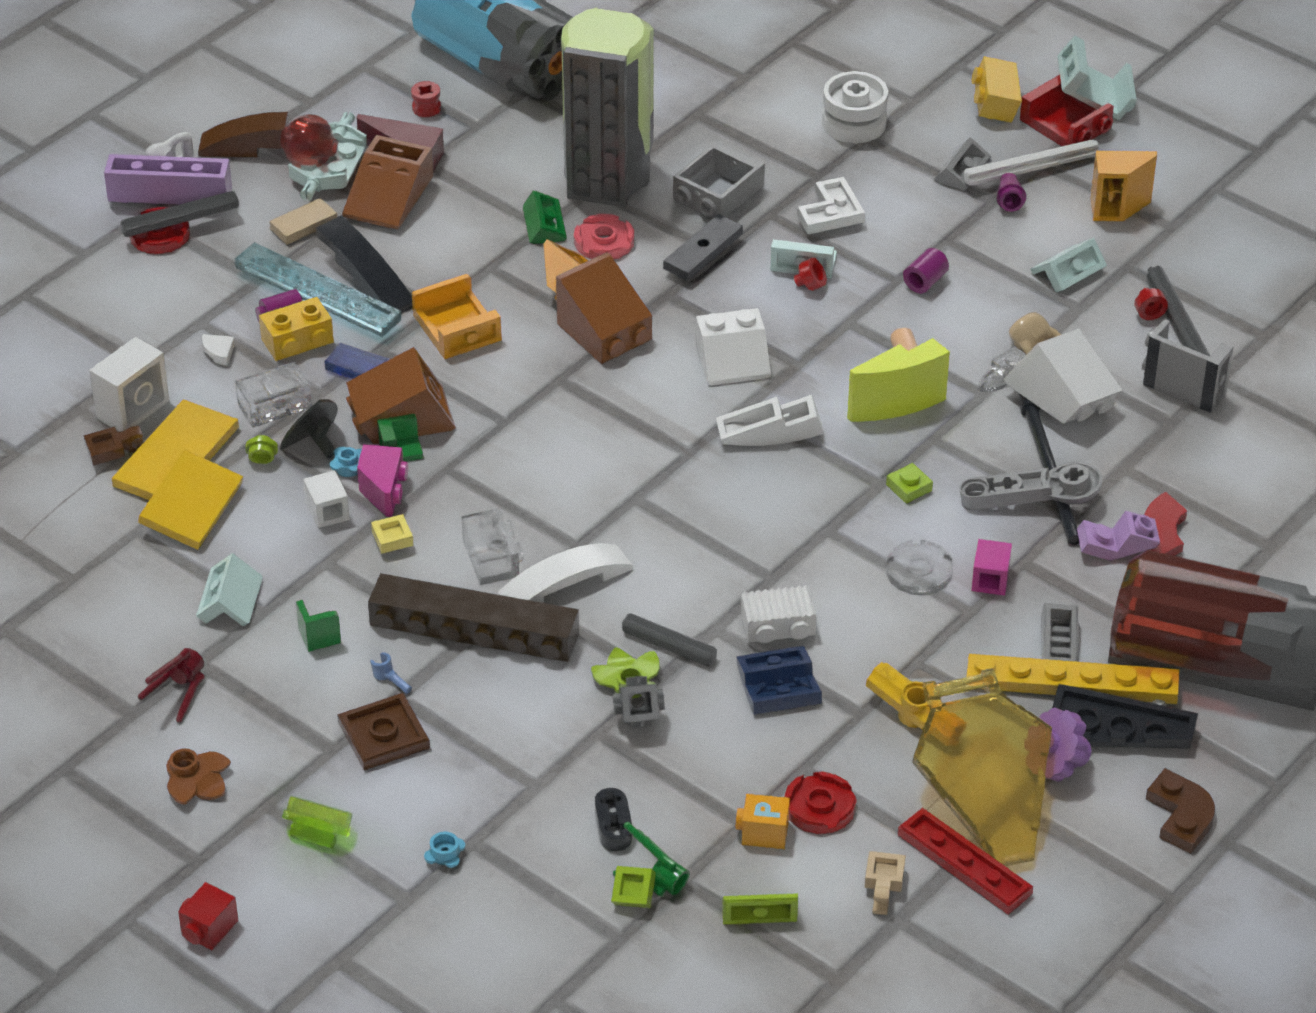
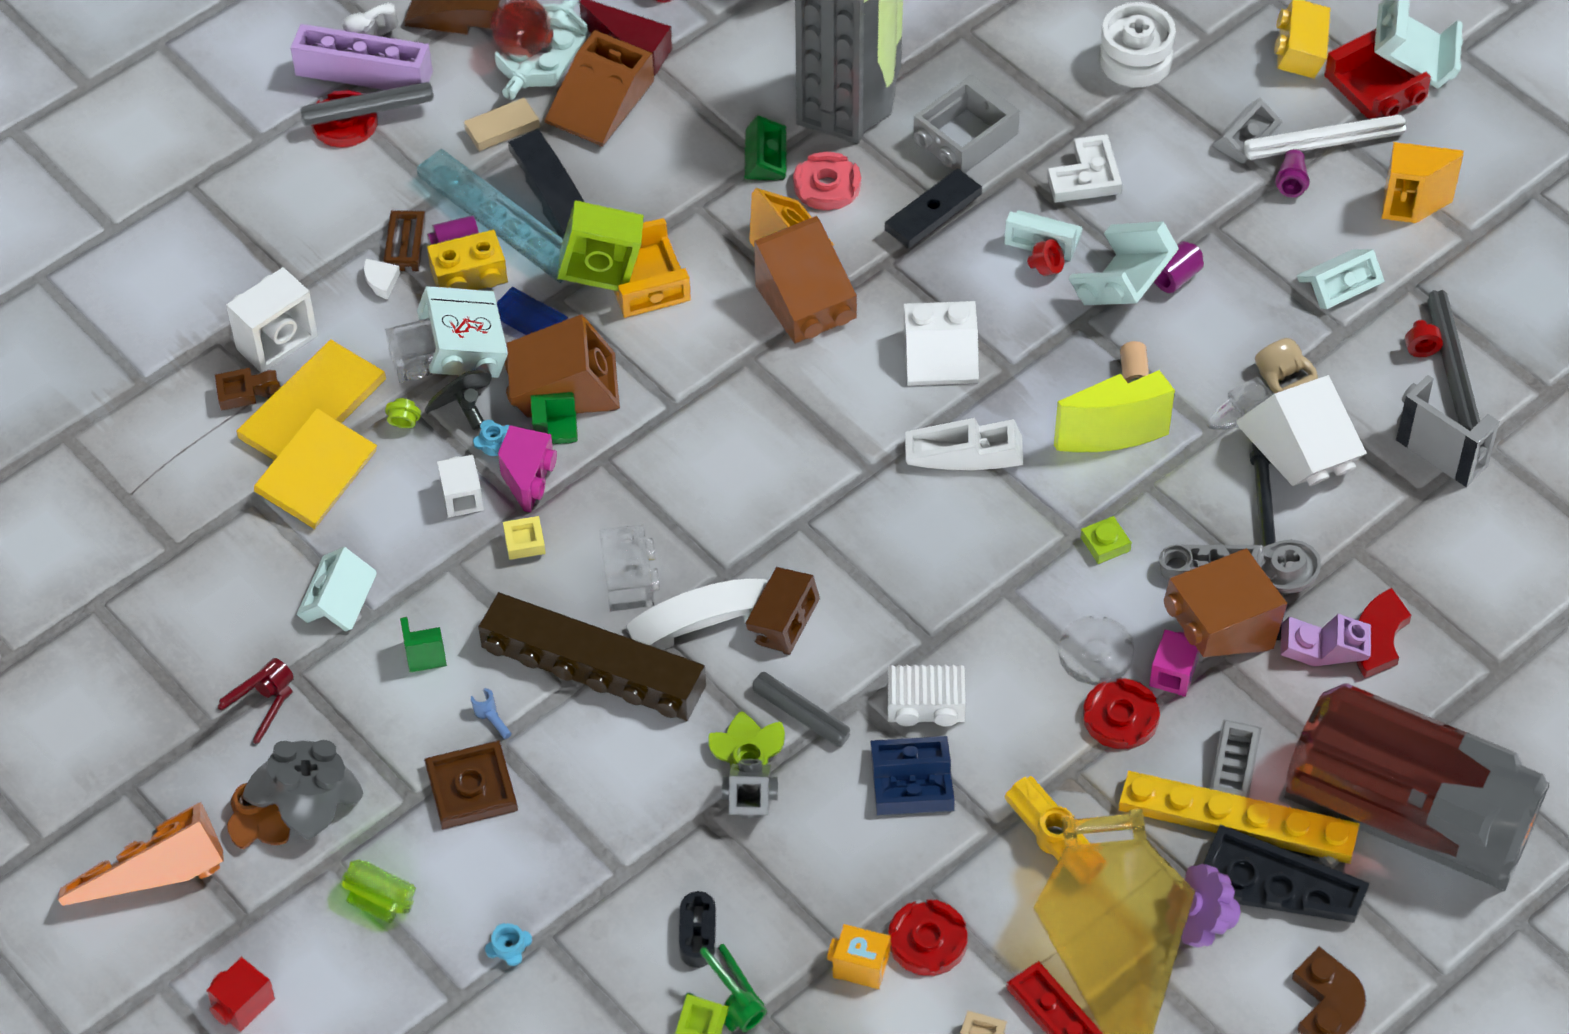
camera: 10 degrees right, 10 degrees up
none -> wedge [58,802,224,906]
none -> dark grey brick [243,740,363,840]
none -> reddish brown tile [383,210,426,272]
none -> light aqua panel [417,286,508,378]
none -> lime brick [557,200,644,291]
none -> reddish brown hinge [745,567,820,655]
none -> light aqua panel [1068,221,1179,305]
none -> red tile [1083,678,1160,749]
none -> dark orange slope [1164,548,1288,657]

